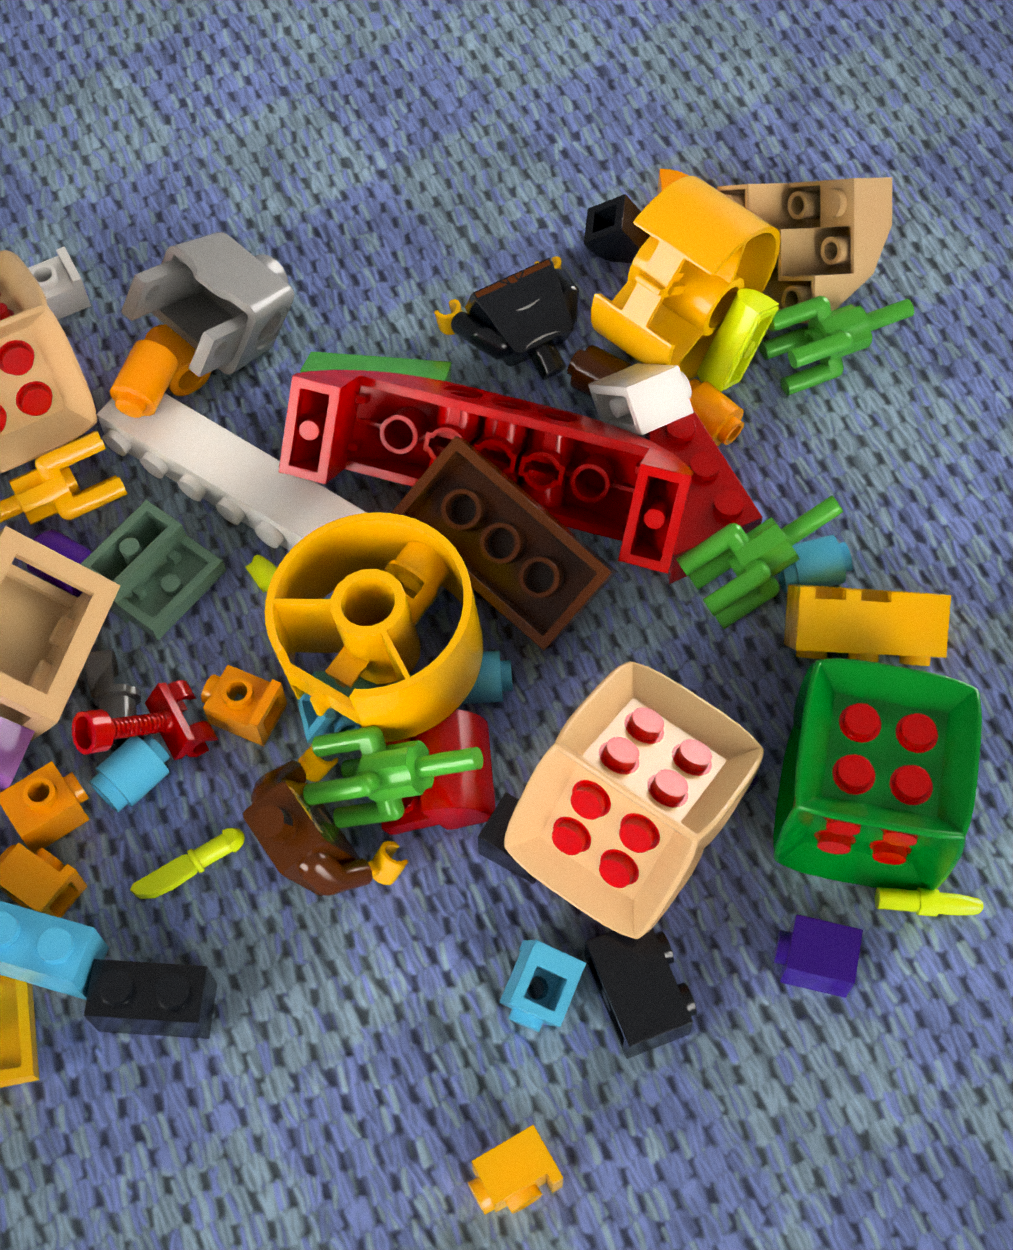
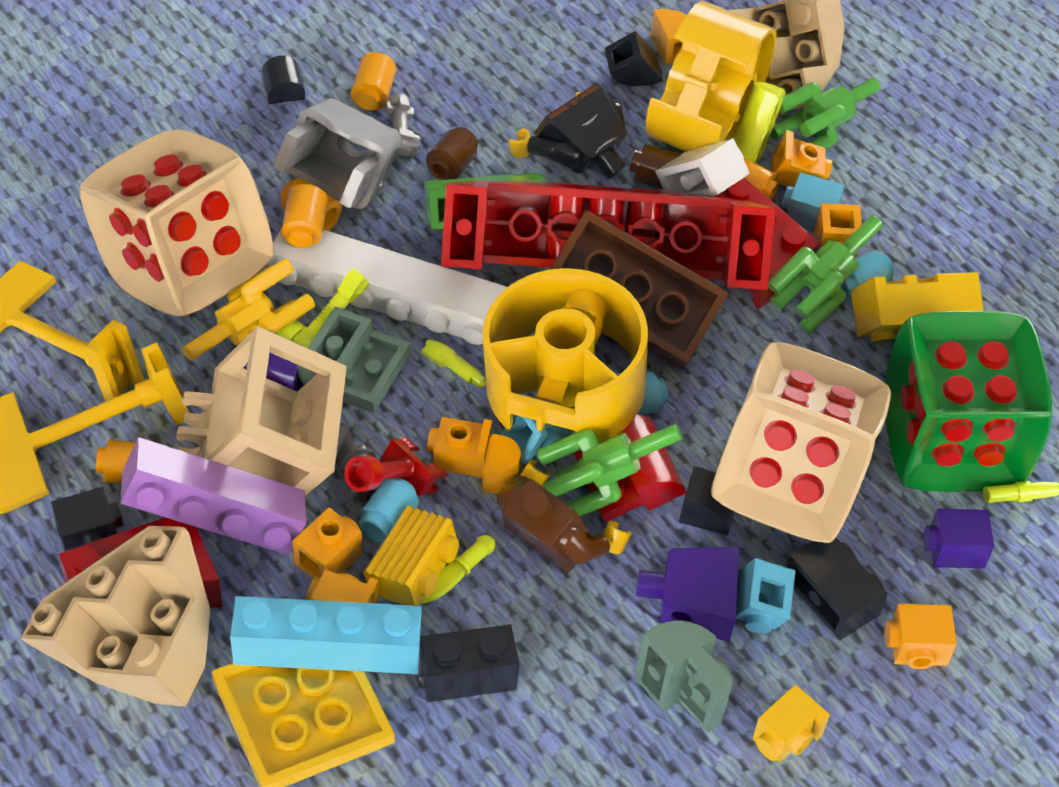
camera: 20 degrees left, 10 degrees down
none -> black brick [262,56,305,105]
none -> neon yellow brick [276,268,370,348]
none -> light orange brick [351,52,396,111]
none -> yellow brick [363,505,459,606]
none -> light grey bar [384,94,420,157]
none -> reddish brown brick [426,127,478,180]
none -> light orange brick [482,434,521,494]
none -> sand green brick [635,621,734,733]
none -> dark purple torso [636,547,739,641]
none -> light orange brick [771,130,832,187]
none -> medium azure brick [781,172,845,232]
none -> light orange brick [813,203,862,258]
none -> light orange brick [884,604,957,669]

